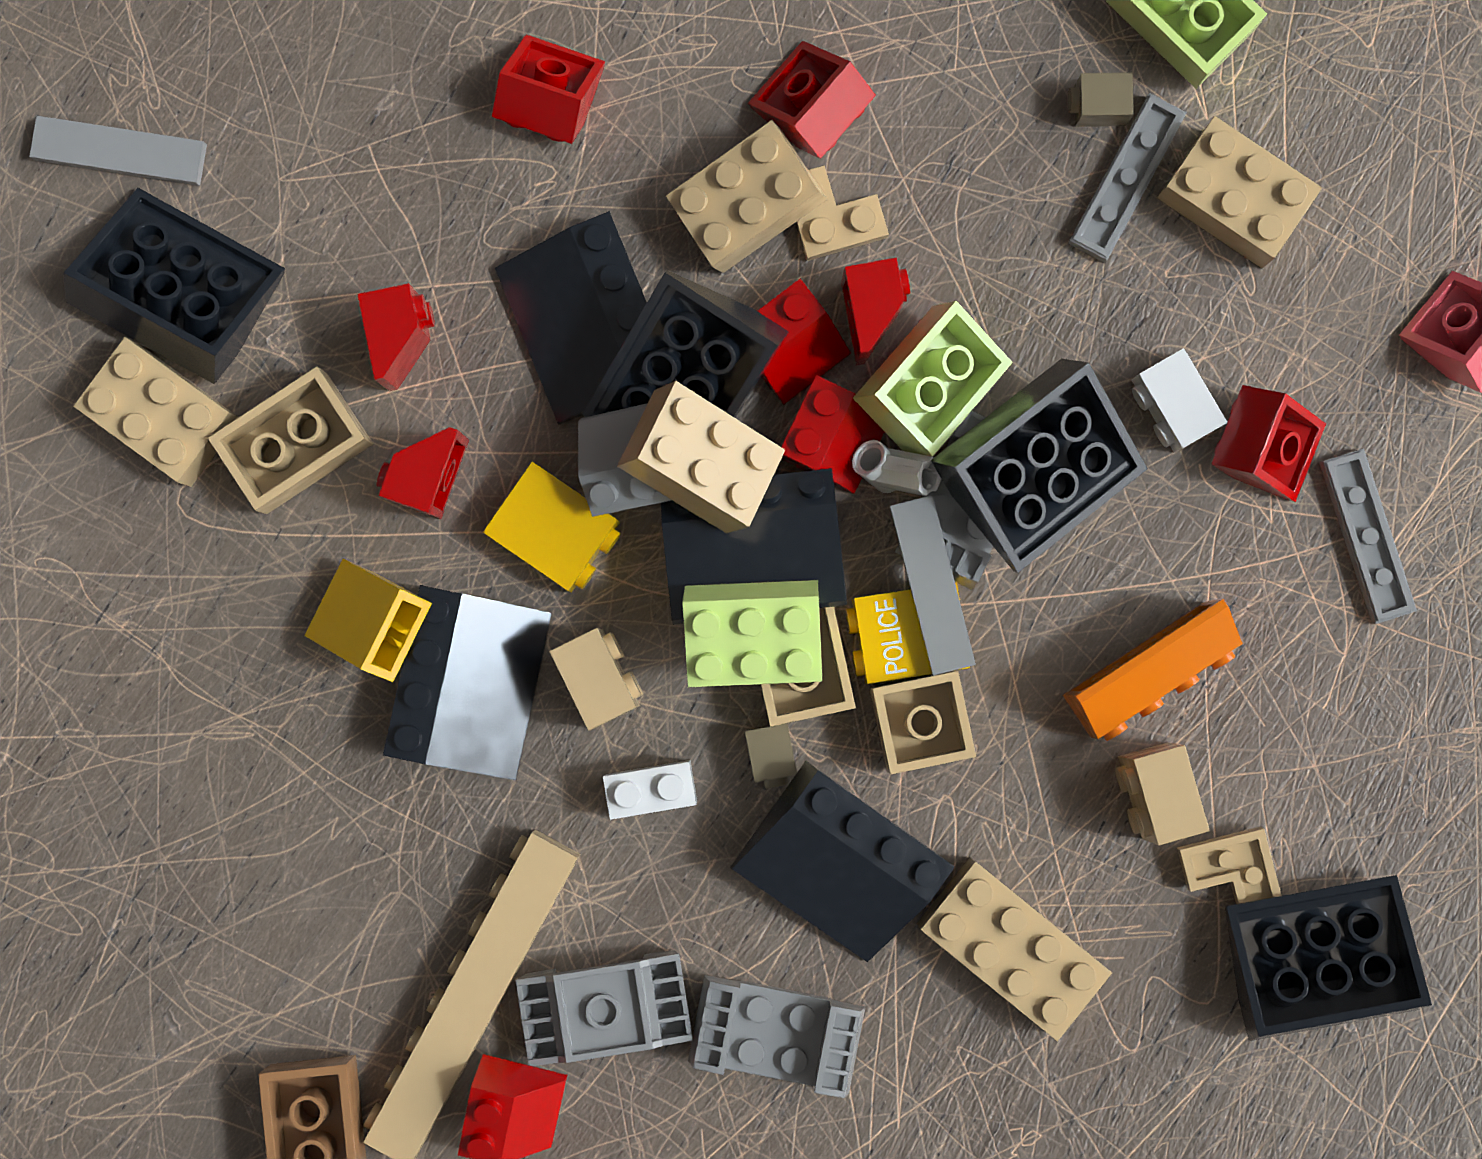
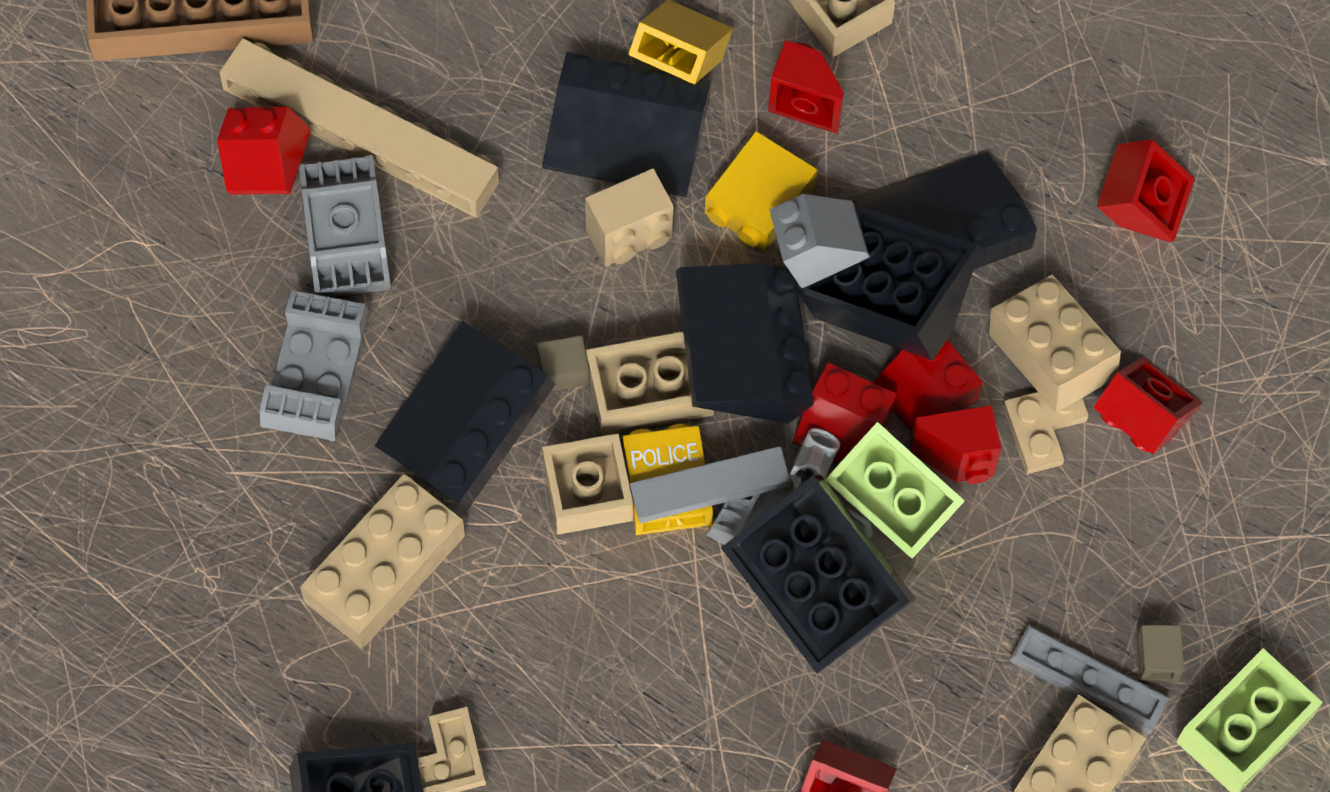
camera: 85 degrees right, 20 degrees down
red slope [357,283,435,391] -> none
white brick [603,760,697,820] -> none
brick [617,381,785,533] -> none
yellowish green brick [682,580,822,687] -> none
orange slope [1063,599,1243,741] -> none
tan brick [1115,742,1210,846] -> none
white brick [1132,348,1228,453] -> none

